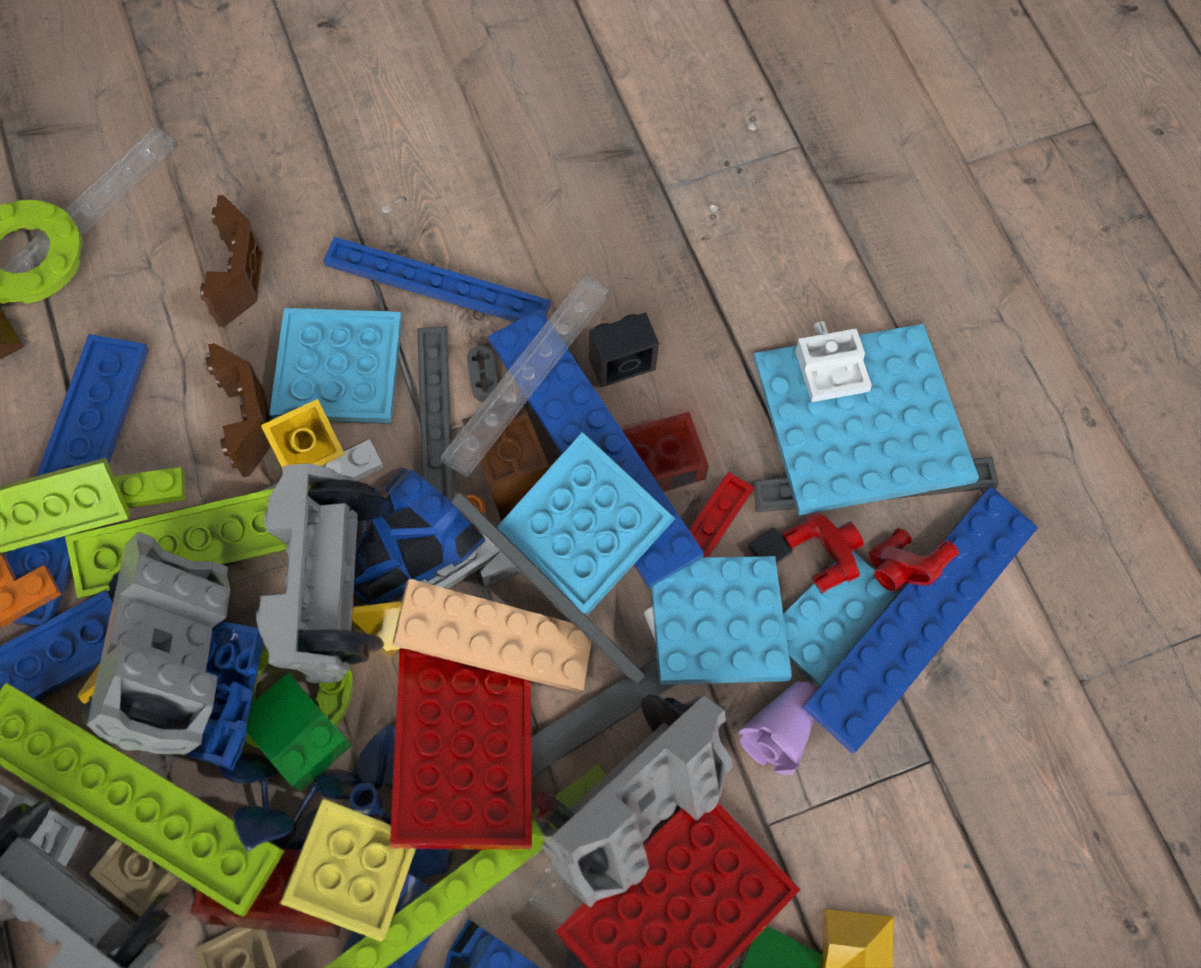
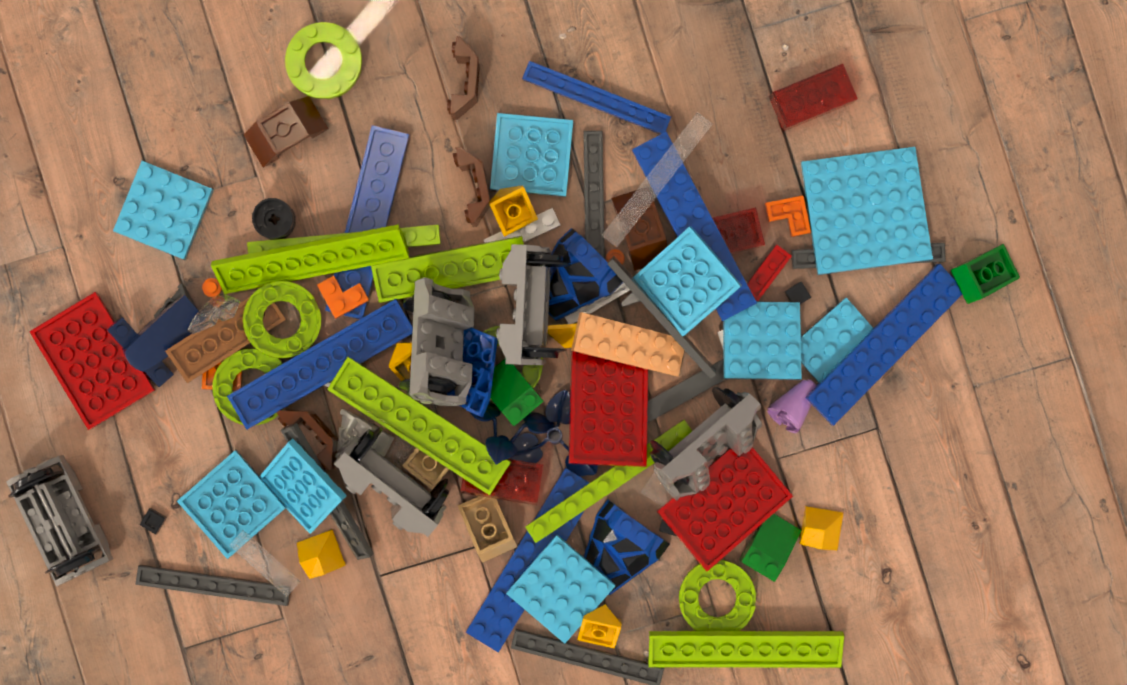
camera: 10 degrees right, 20 degrees up
light yellow plate [280,799,416,941] -> none
dark grey beam [467,346,499,402] -> none
black brick [589,312,659,388] -> none
red connector [782,511,864,594] -> none
white plate [795,321,872,402] -> none
red connector [868,528,959,592] -> none
none -> orange plate [765,195,811,237]
none -> clear red brick [769,64,858,132]
none -> green slope [951,244,1020,304]

